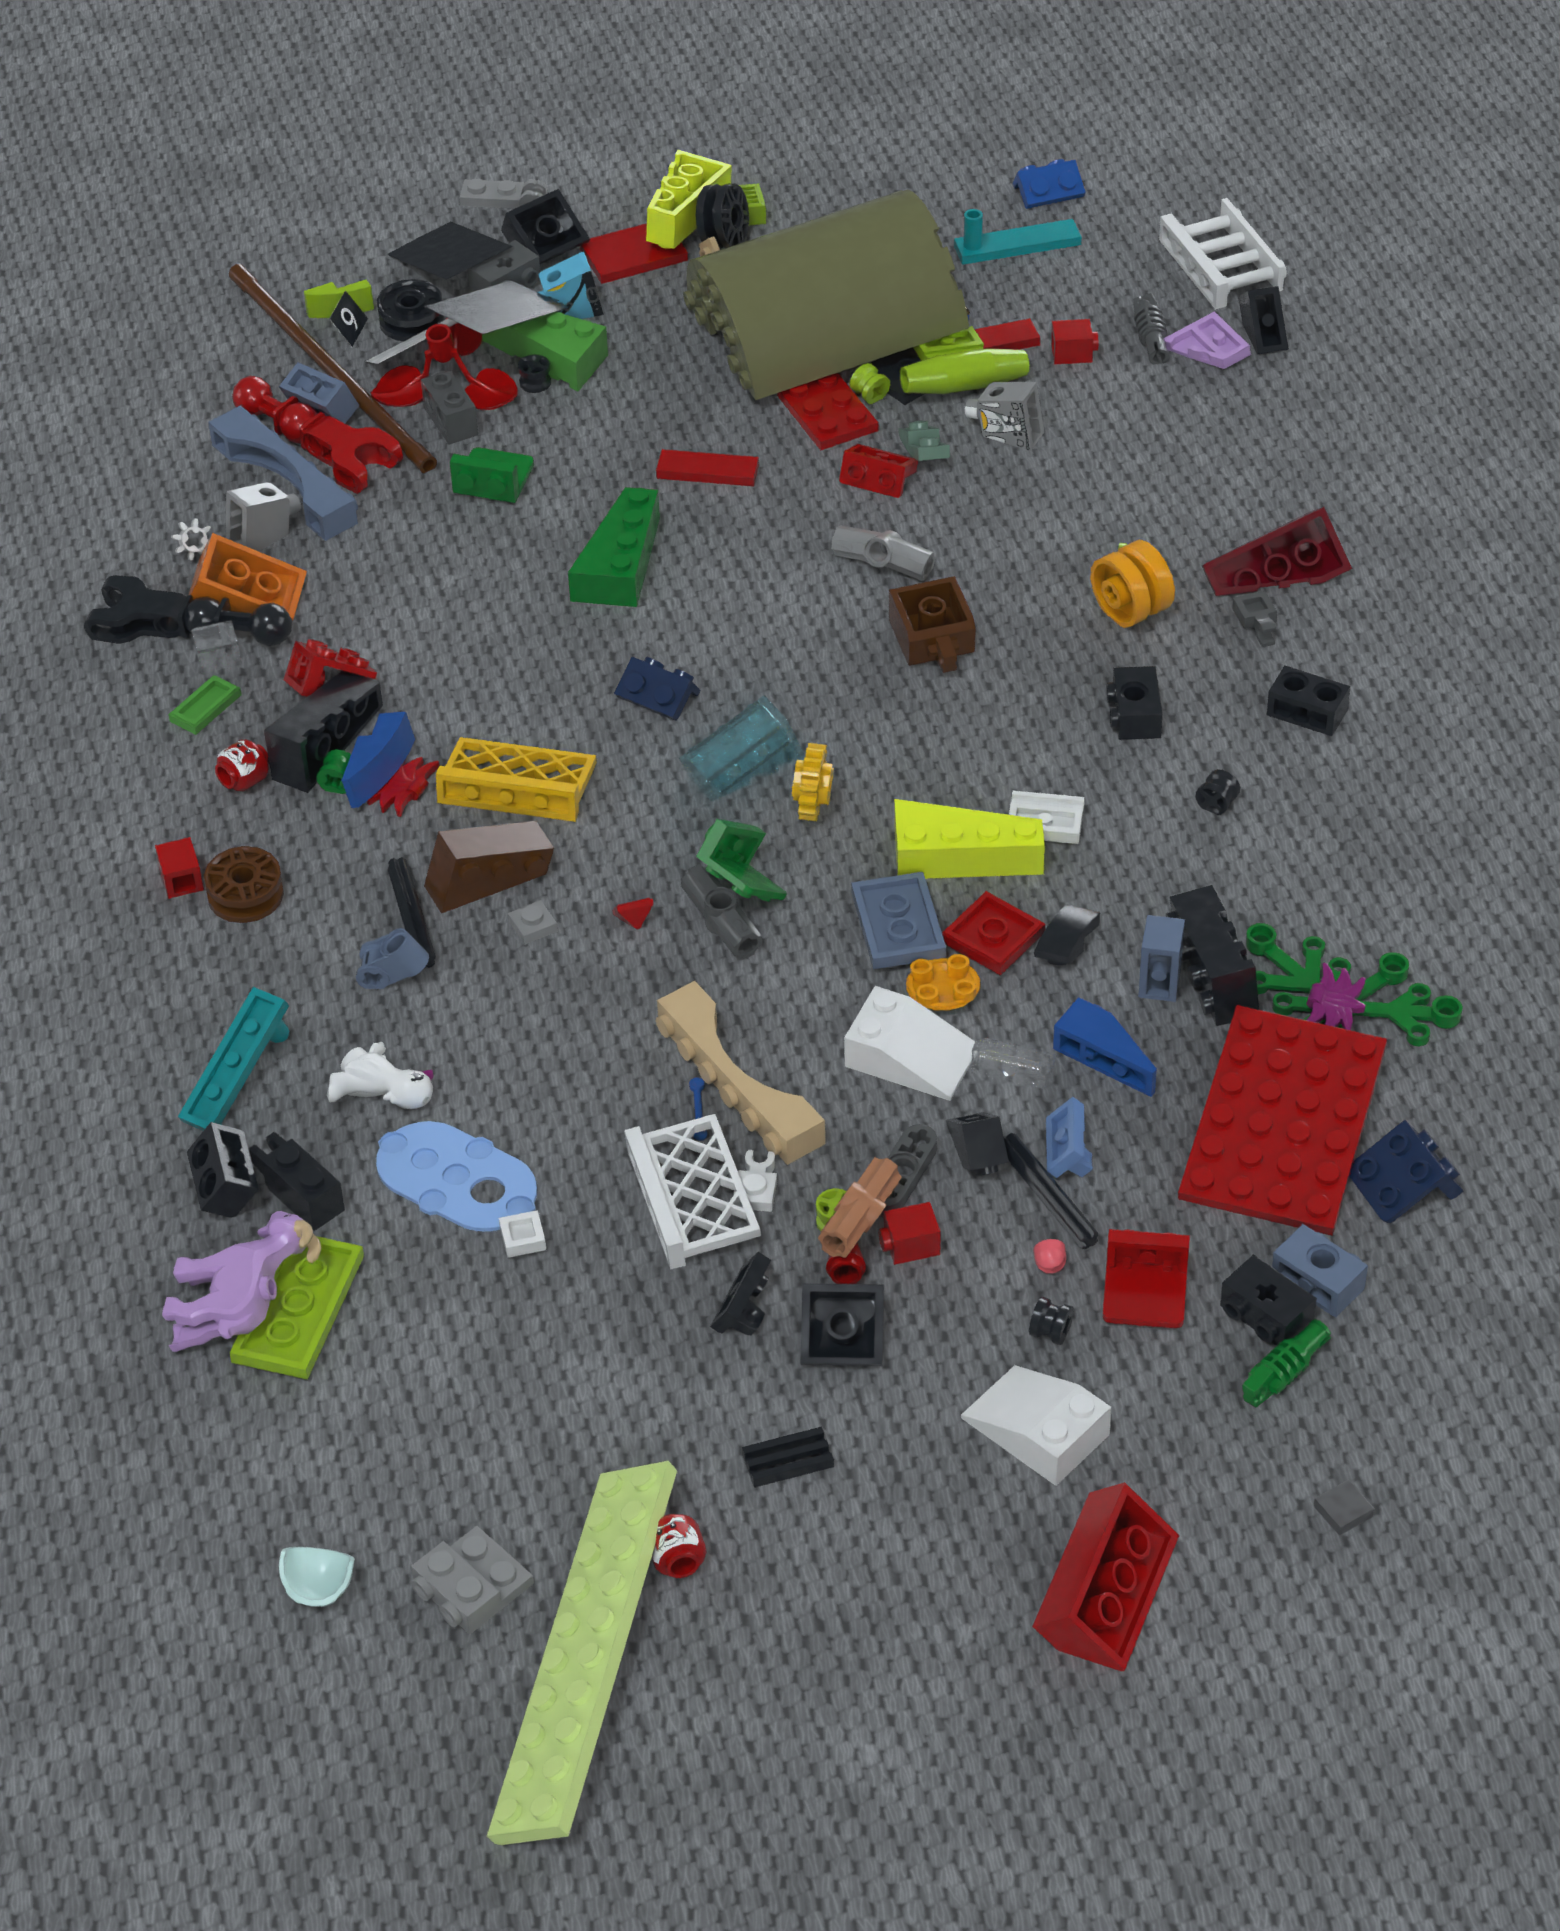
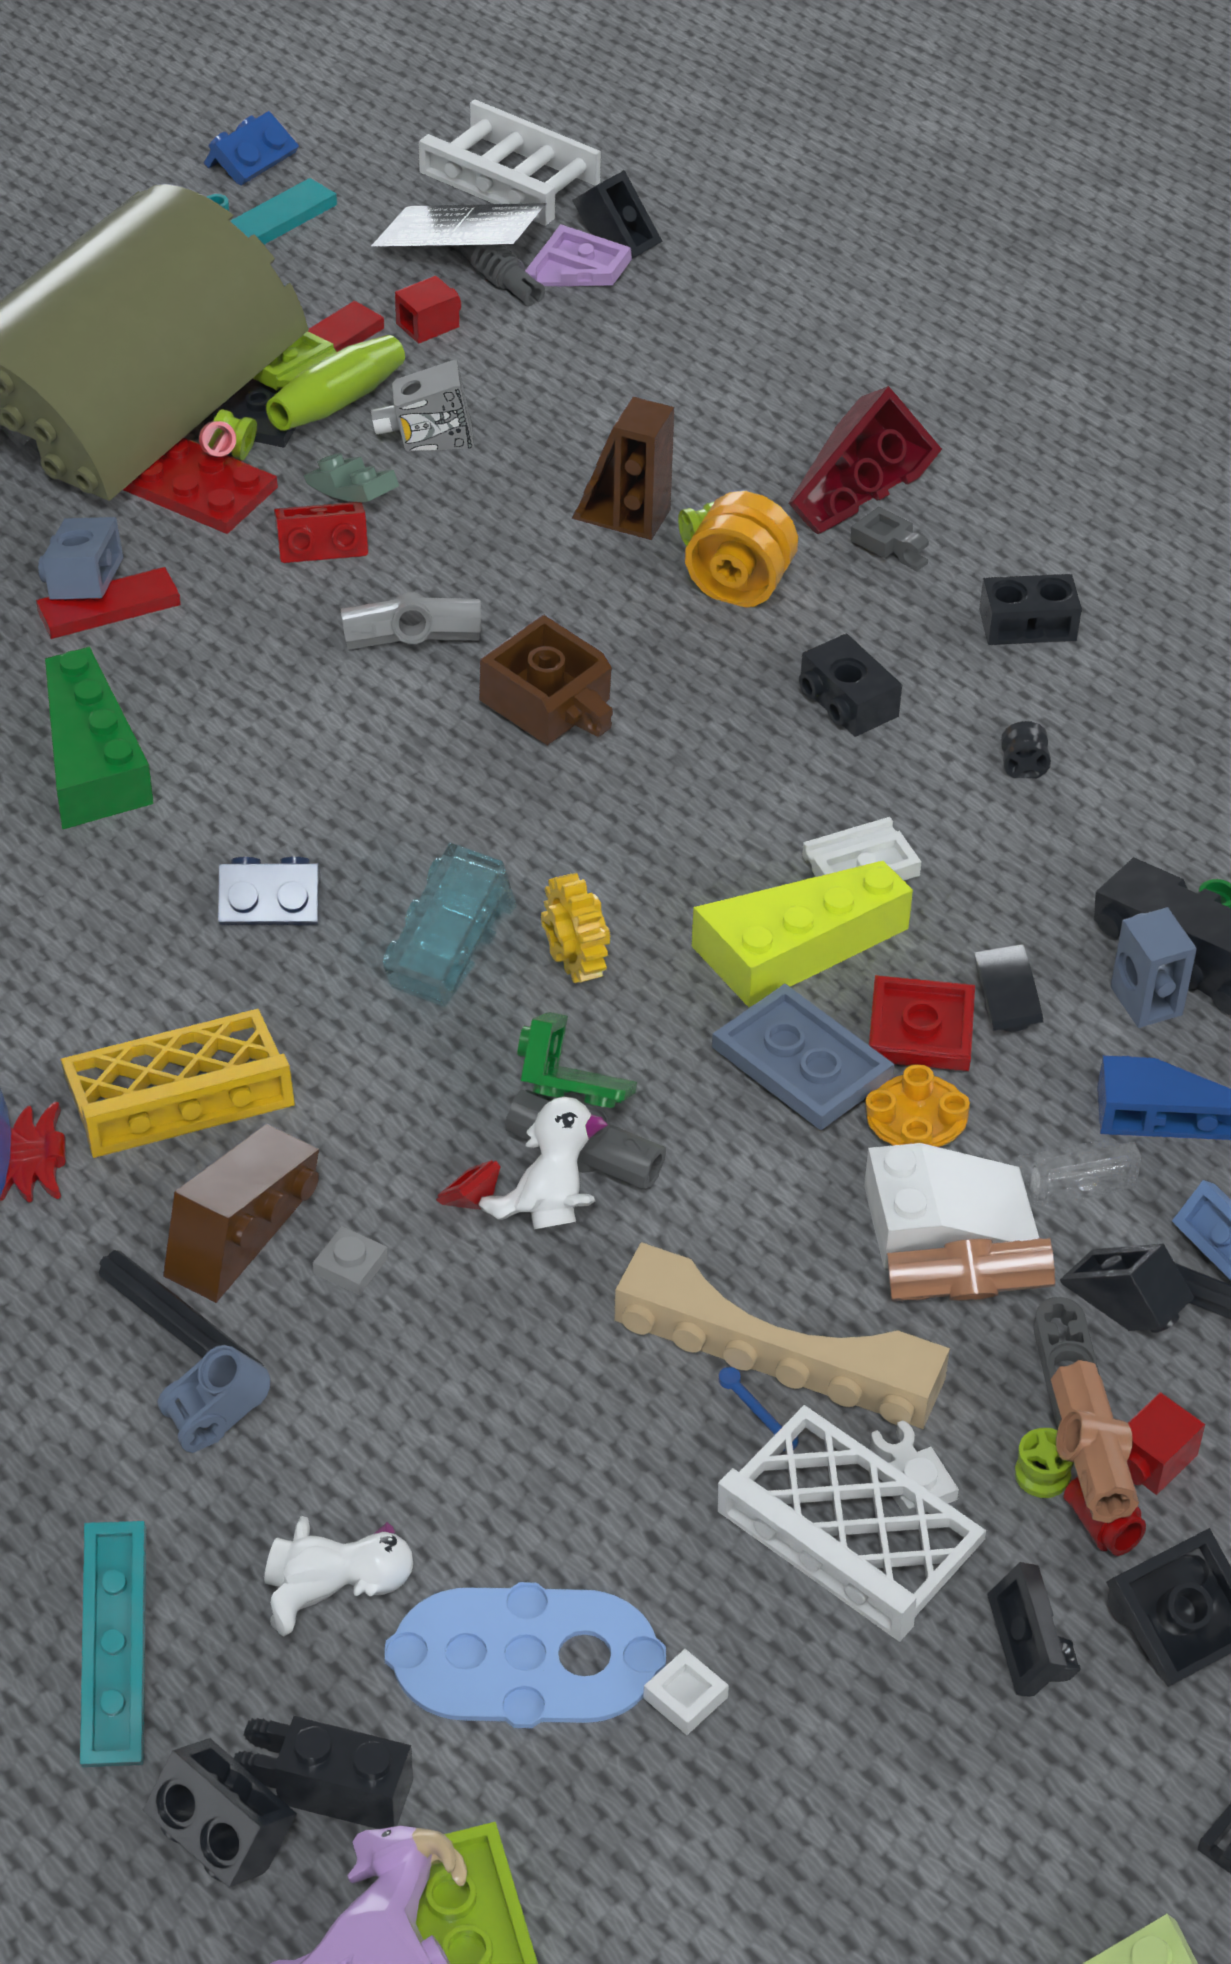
camera: 35 degrees left, 0 degrees up
none -> sand blue brick [38,517,123,599]
none -> coral hinge [199,421,236,456]
none -> sticker [371,203,547,247]
none -> white animal [478,1097,608,1229]
none -> reddish brown wedge [572,396,675,540]
none -> nougat piece [887,1238,1055,1301]

